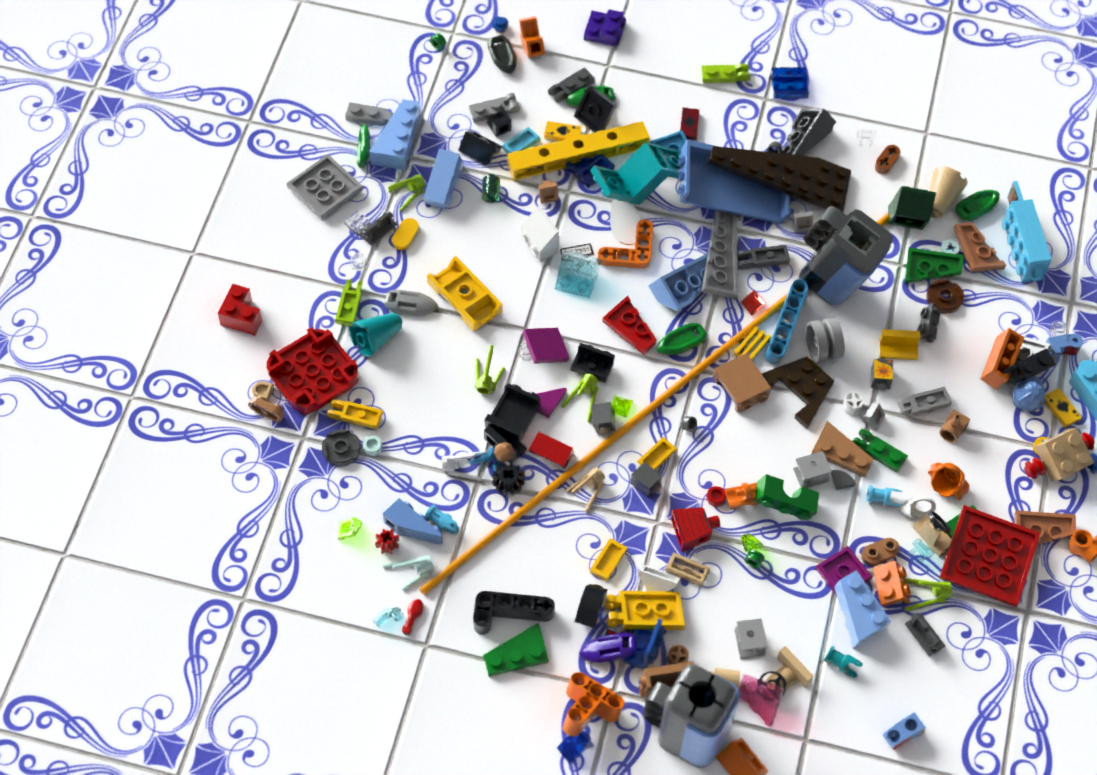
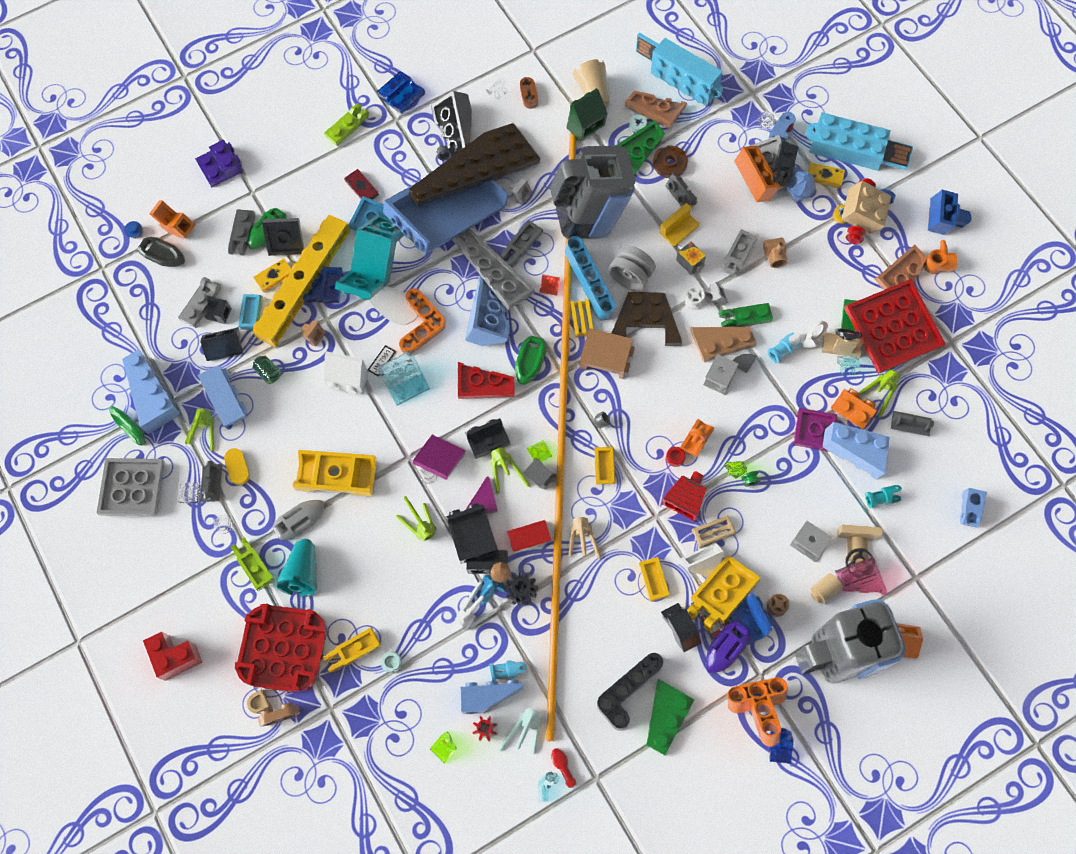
camera: 40 degrees left, 10 degrees up
dark grey tile [322,429,361,466] -> none
light grey hinge [345,102,394,126] -> none
green bush [429,32,447,50] -> none
dark grey brick [630,462,662,497] -> none
medium nougat panel [639,661,694,702] -> none
green arch [755,474,819,521] -> none
medium nougat plate [861,538,900,566] -> none
orange hair [928,462,970,500] -> none
green piece [955,189,1000,221] -> none

